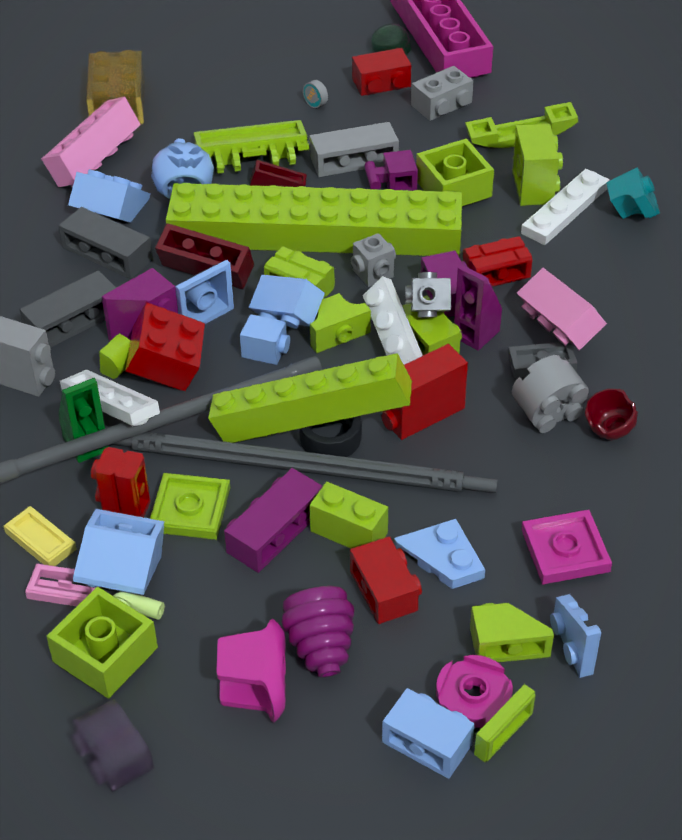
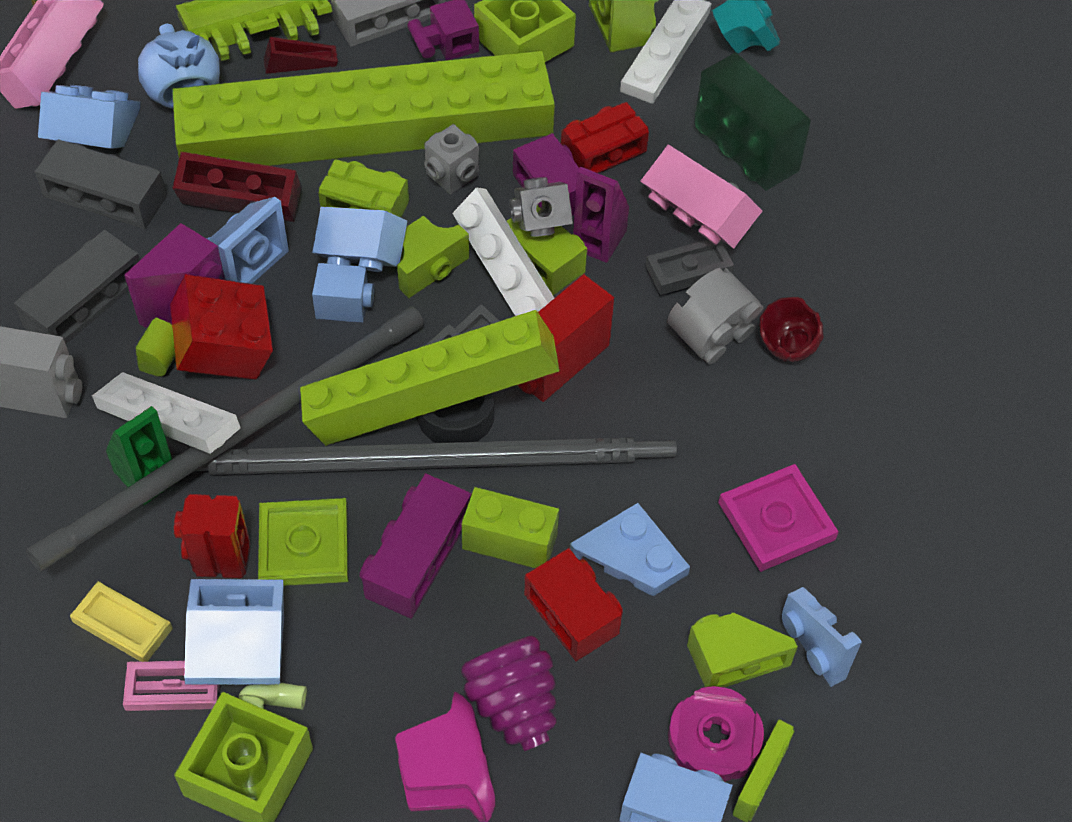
camera: 15 degrees left, 10 degrees up
none -> clear green brick [694,52,811,191]

